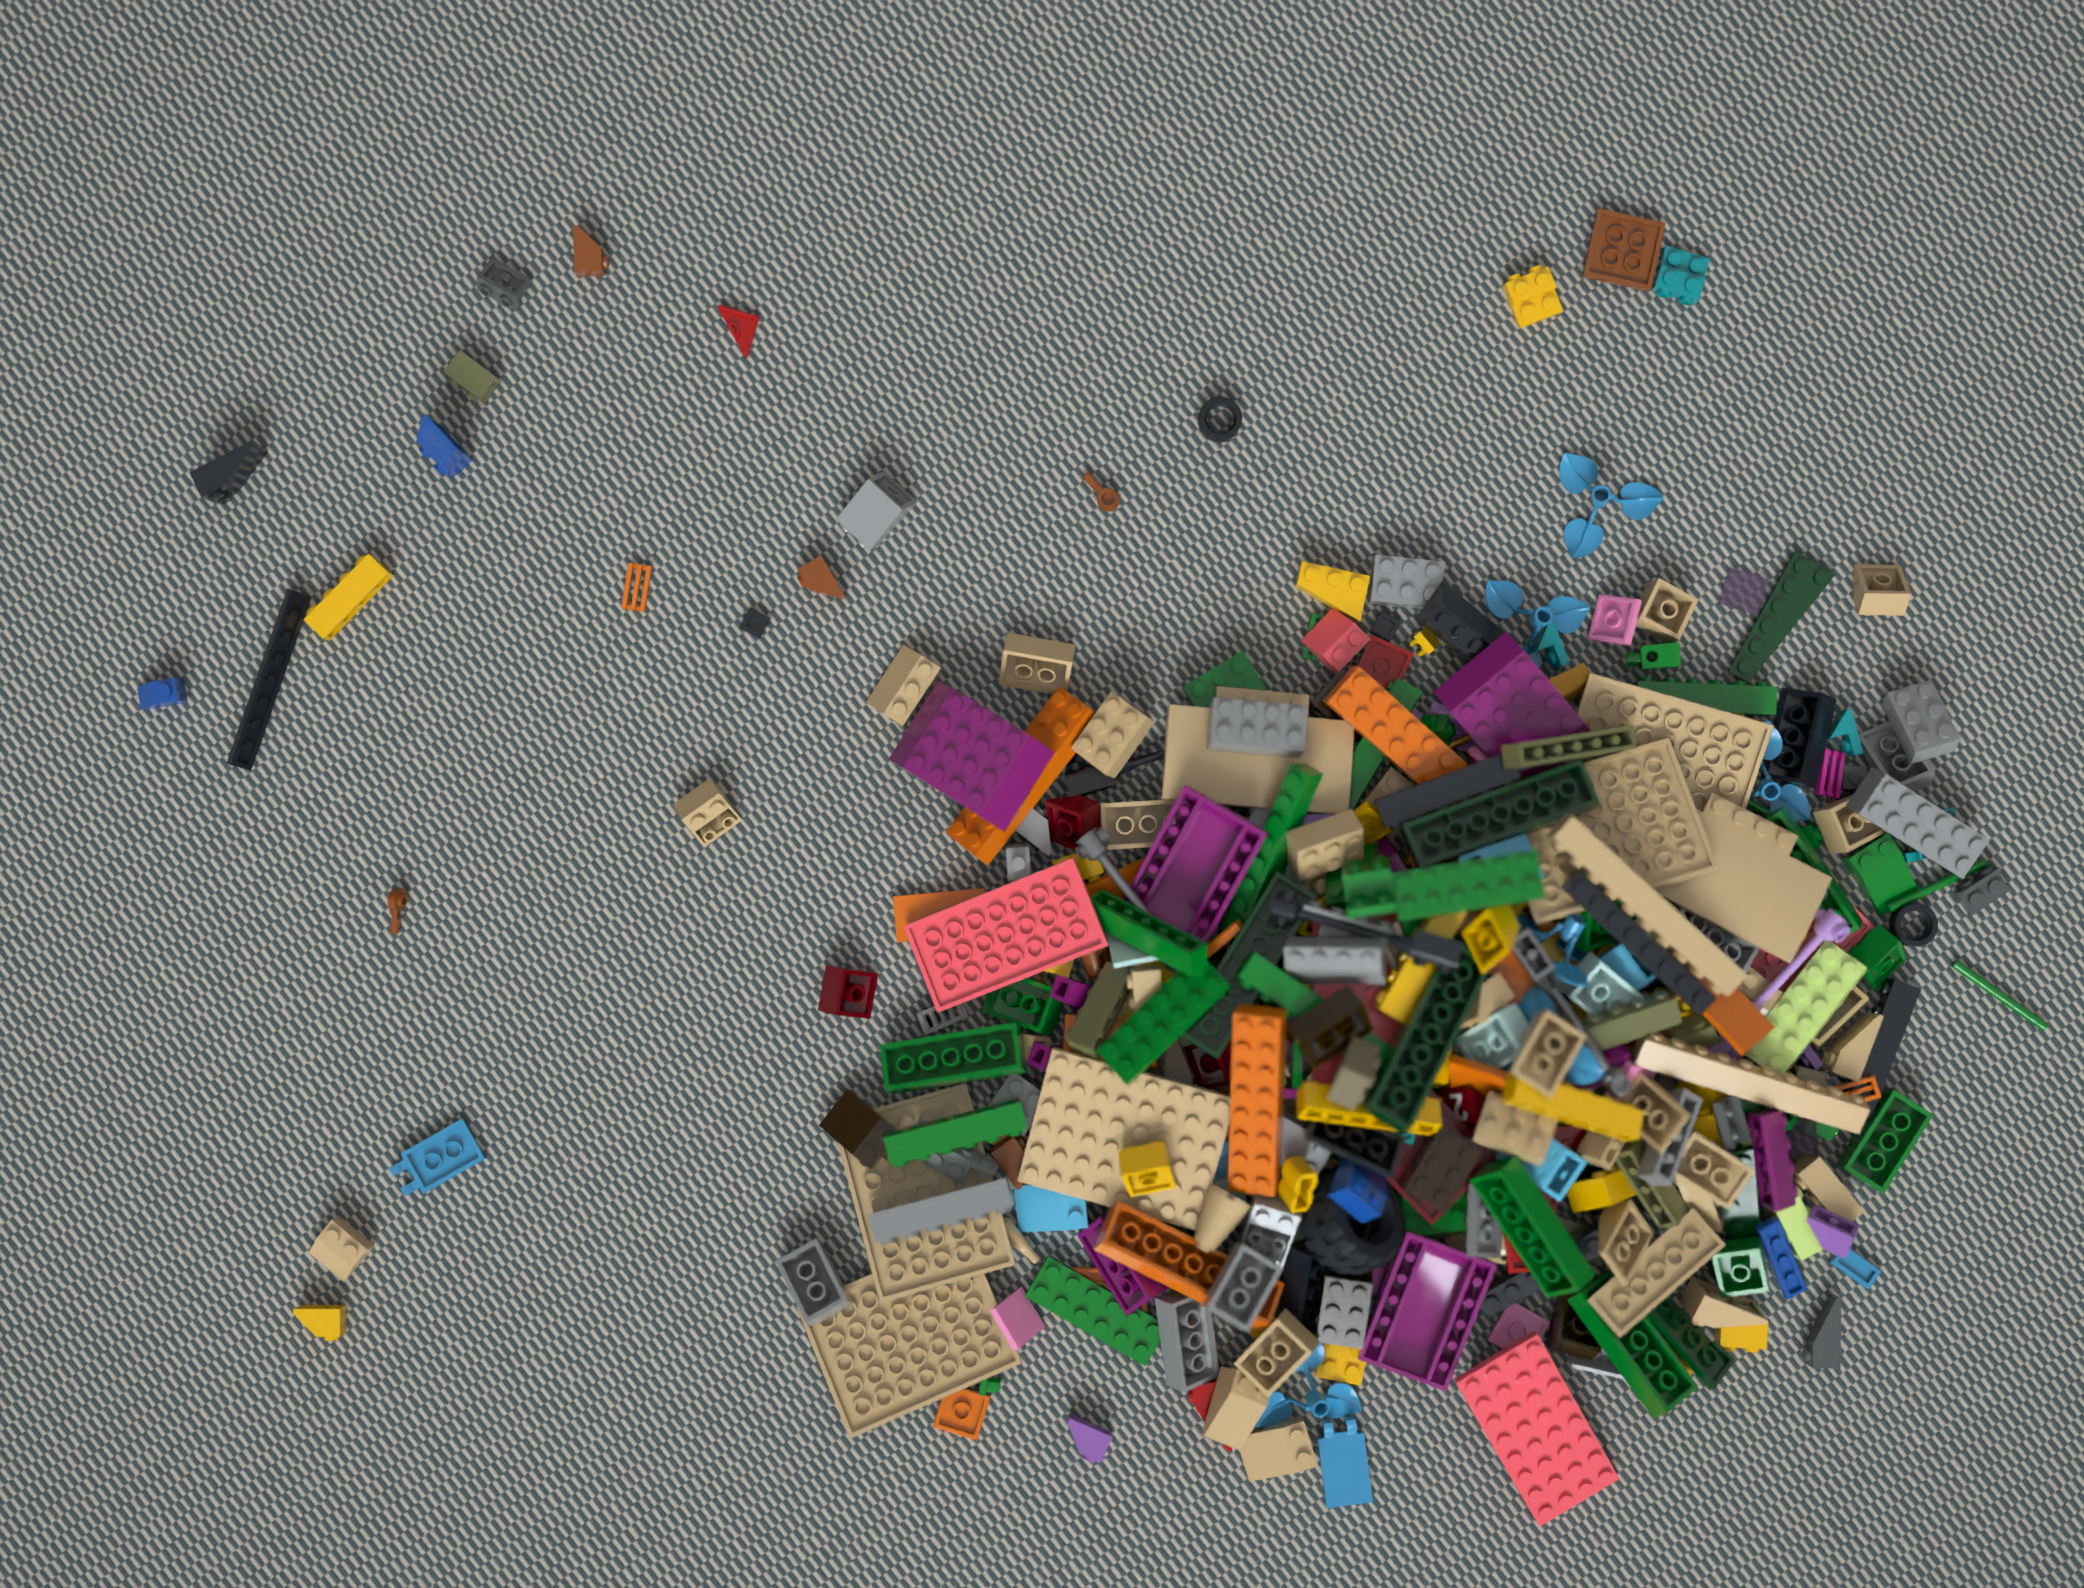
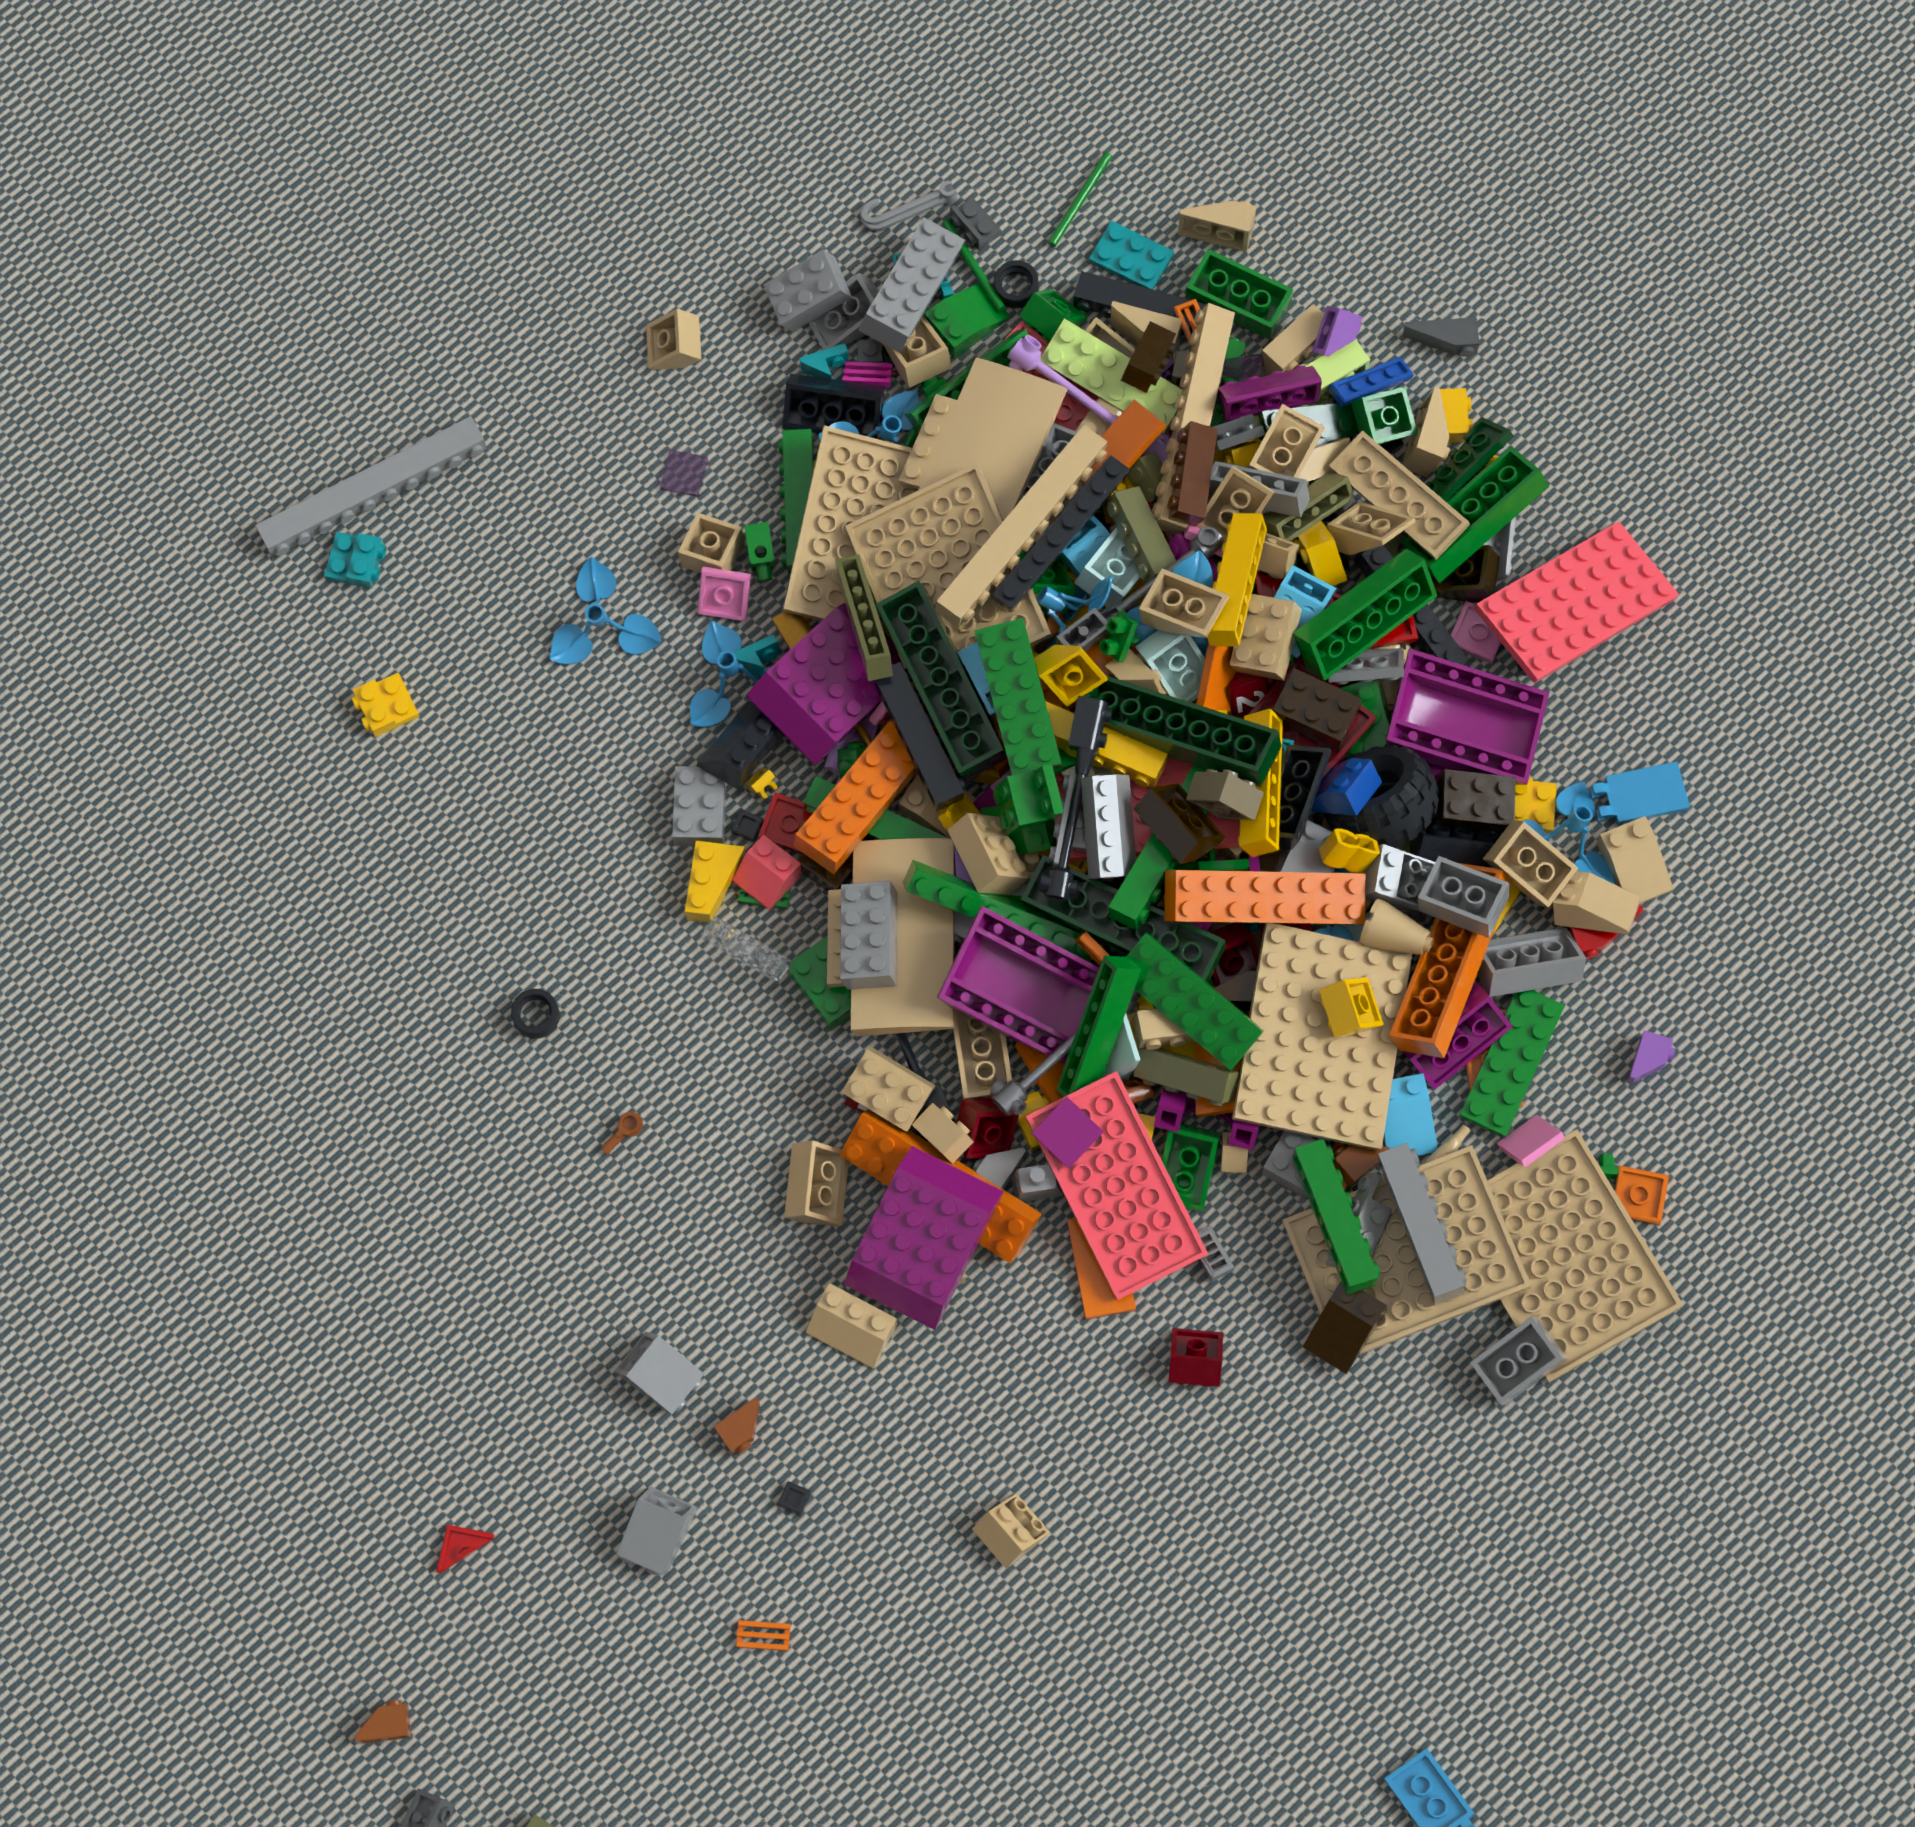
camera: 95 degrees left, 15 degrees down
green brick [880,1022,1027,1094] -> none
dark orange plate [1582,208,1666,292] -> none
dark green wing [1727,551,1836,683] -> none
dark azure tile [1828,1248,1882,1290] -> none
none -> light grey brick [255,416,487,557]
none -> light grey slope [616,1487,698,1576]
none -> clear hinge [700,916,792,983]
none -> light grey piece [860,181,957,231]
none -> tan brick [912,1103,974,1164]
none -> magenta tile [1031,1096,1104,1169]
none -> teal plate [1089,220,1174,290]
none -> green hips [1098,610,1140,662]
none -> dark brown brick [1120,321,1176,393]
none -> reddish brown brick [1167,421,1218,527]
none -> tan slope [1178,200,1257,252]

